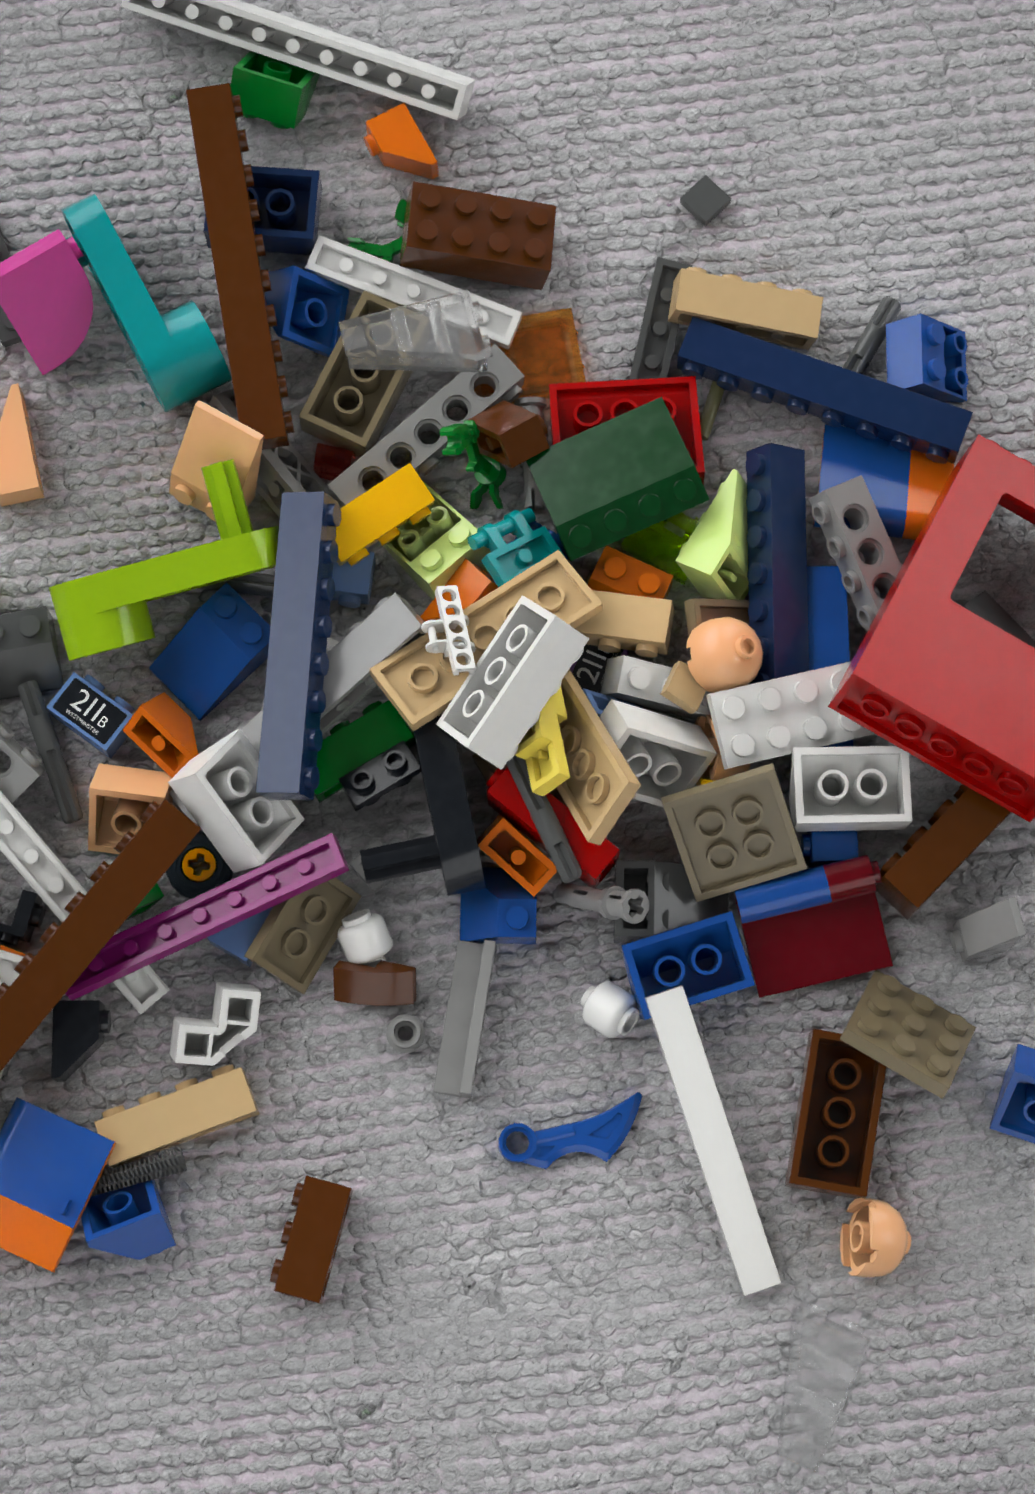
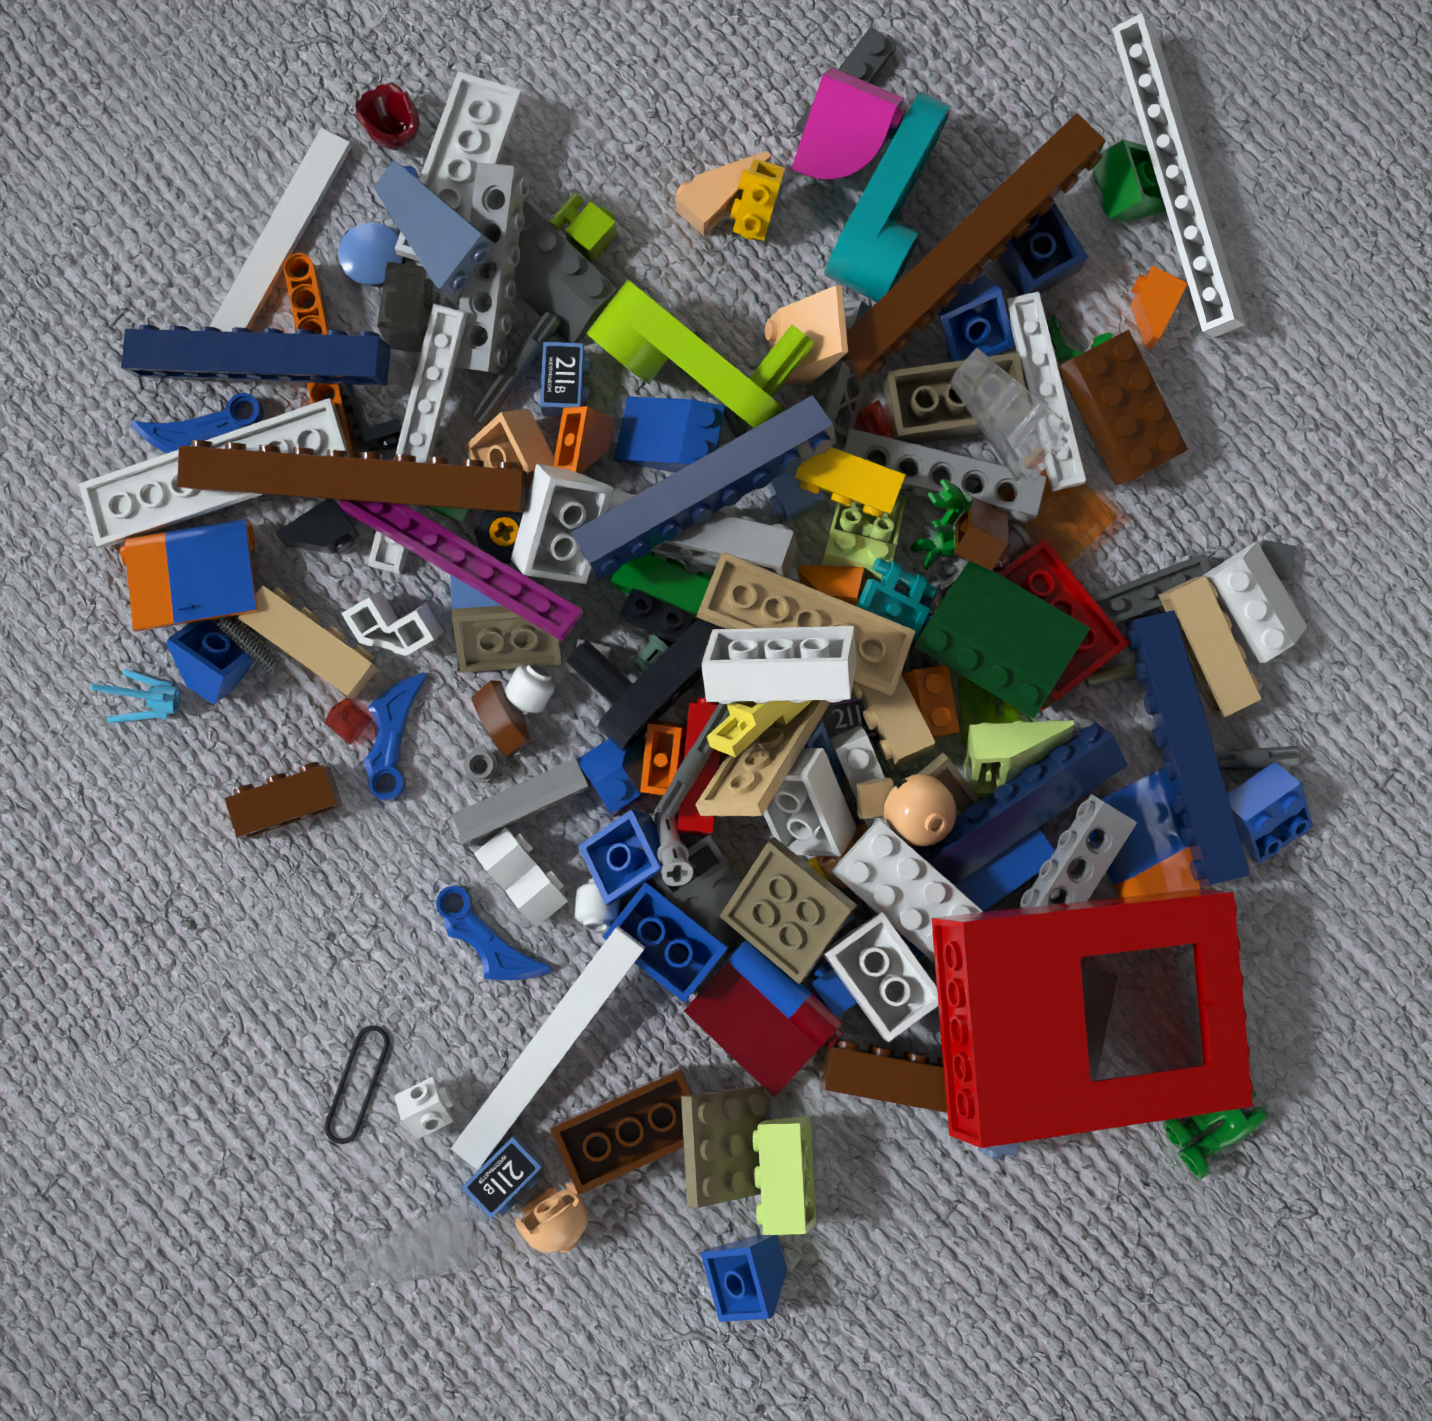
camera: 50 degrees right, 5 degrees up
white piece [421,585,476,676] -> none
light grey slope [950,897,1026,962] -> none
none -> medium azure plant [90,669,180,723]
none -> clear red slope [324,697,373,745]
none -> black piece [325,1025,389,1144]
none -> blue piece [363,672,427,801]
none -> white brick [394,1076,454,1141]
none -> brick [461,1133,544,1219]
none -> white brick [474,827,568,928]
none -> blue slope [578,809,663,905]
none -> sand green bush [629,634,669,673]
none -> yellow brick [730,158,785,241]
none -> yellowish green slope [753,1116,816,1235]
none -> white slope [1201,542,1307,663]

